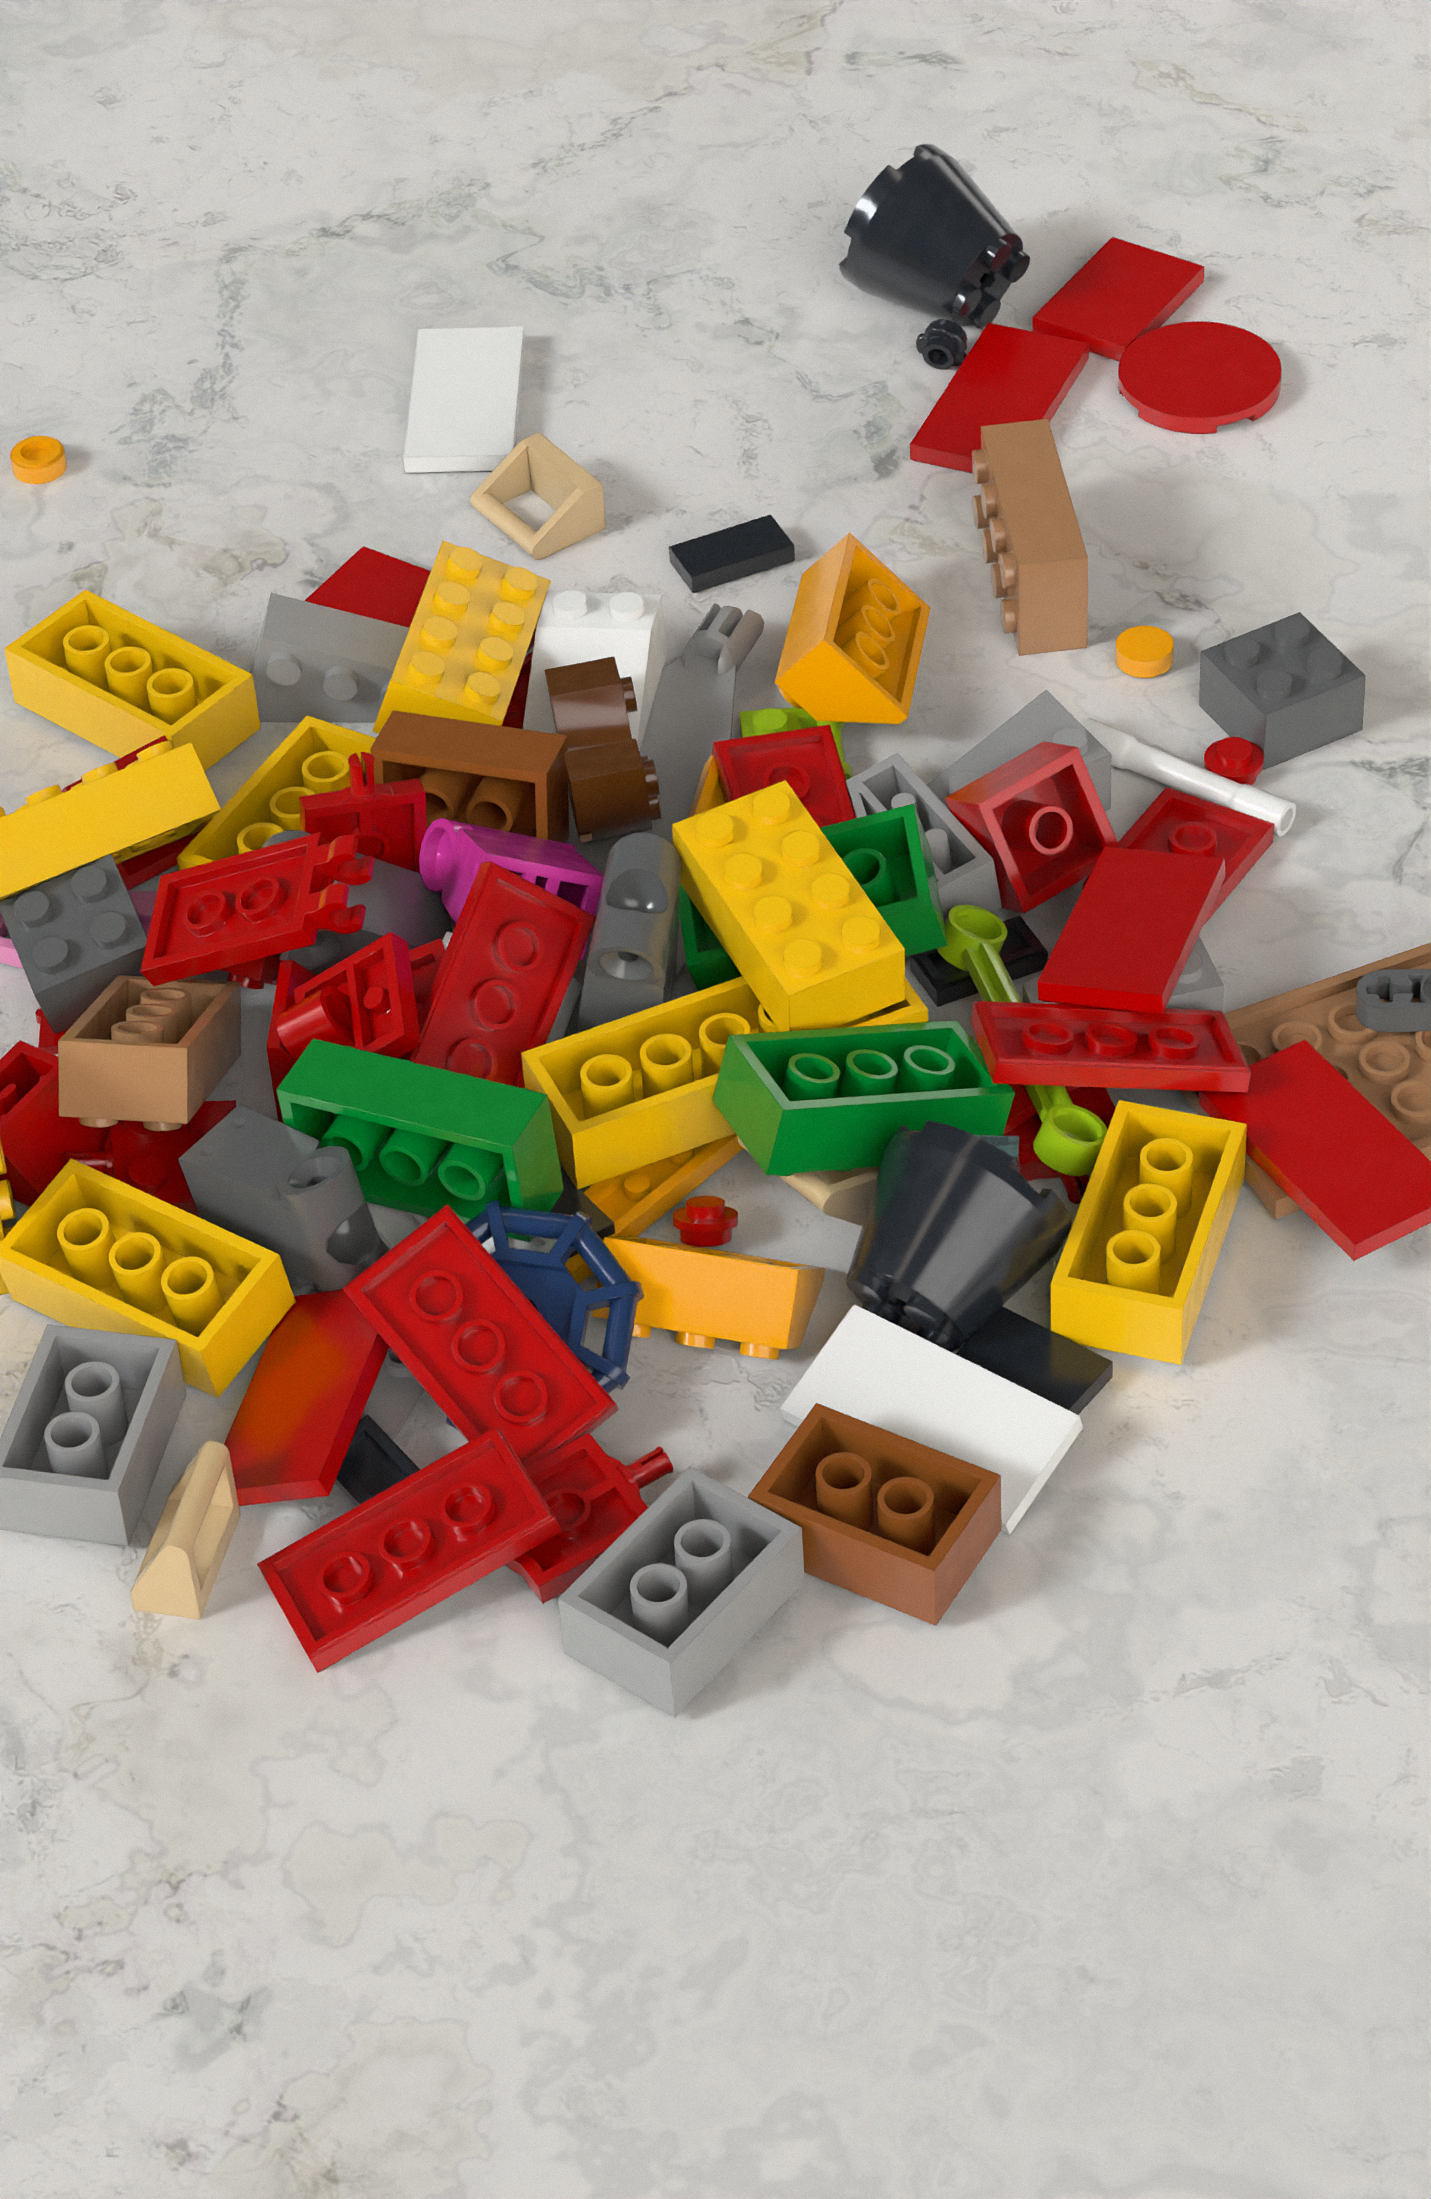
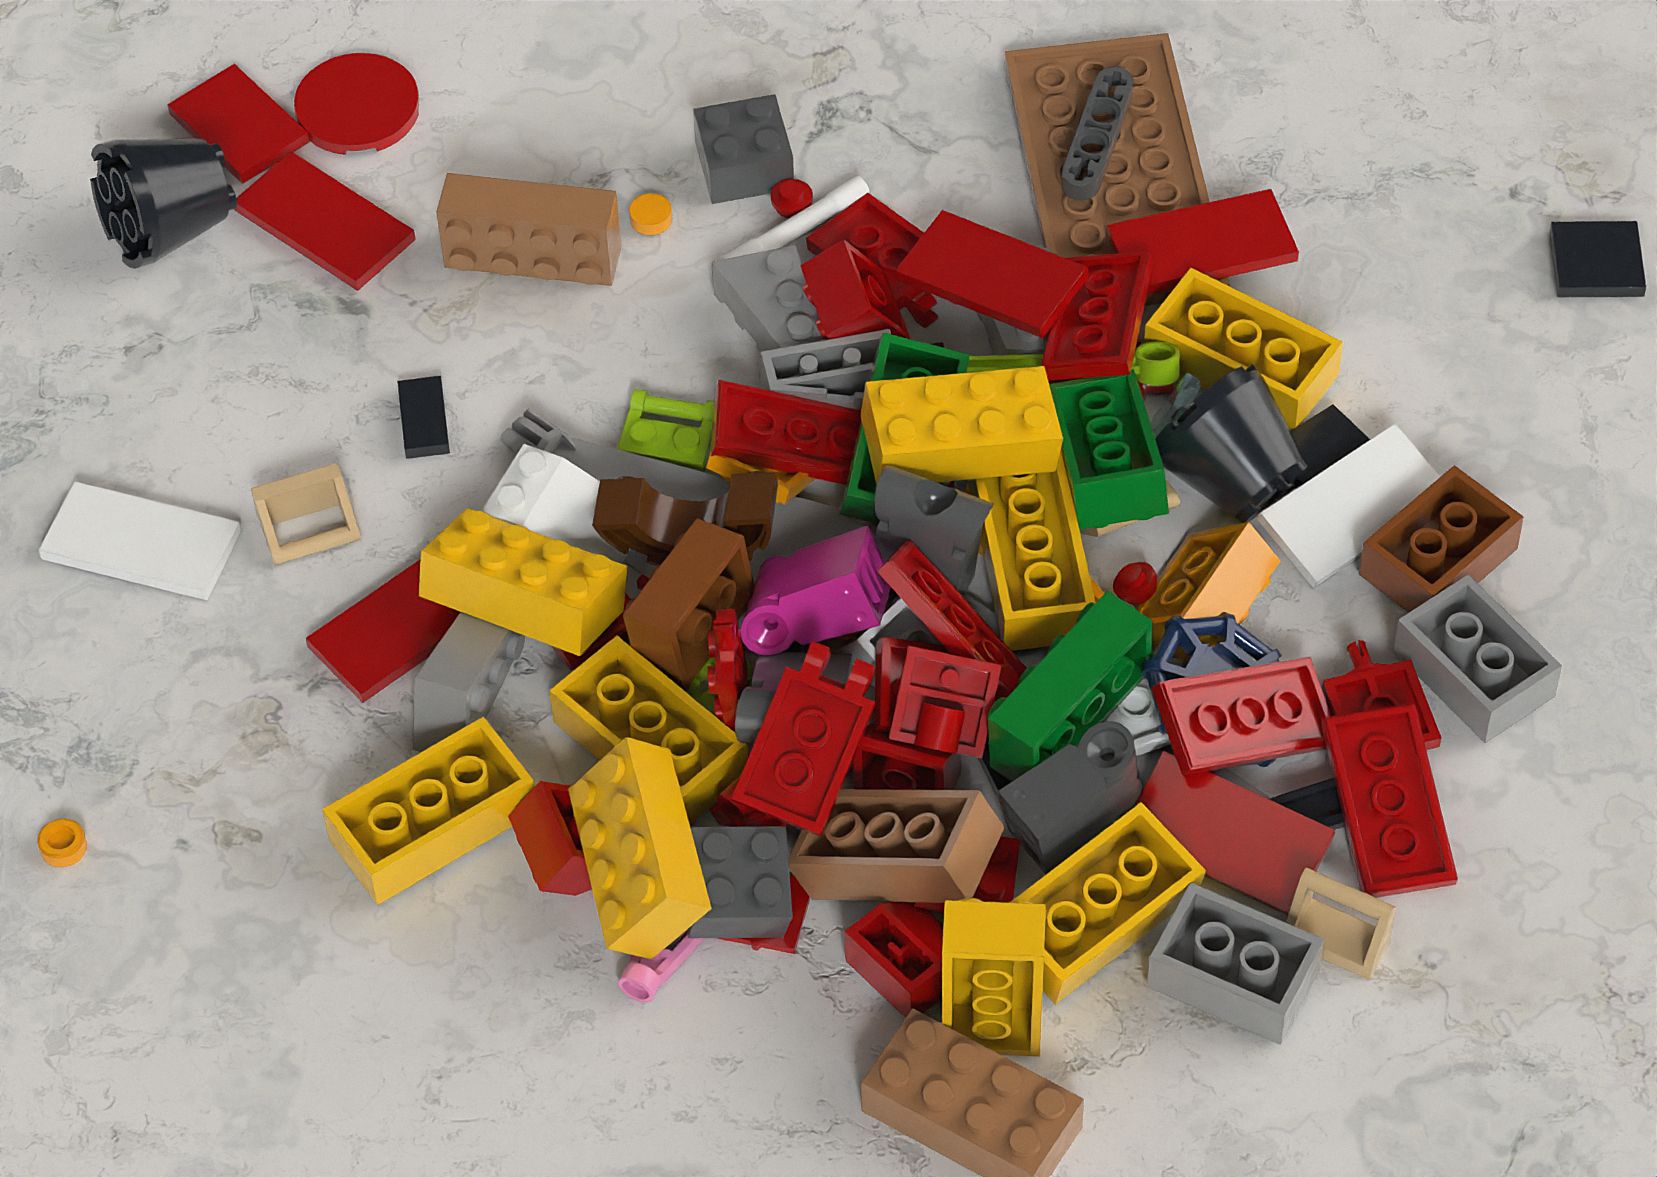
camera: 75 degrees left, 10 degrees up
light orange slope [774,532,931,724] -> none
black plate [916,319,967,369] -> none

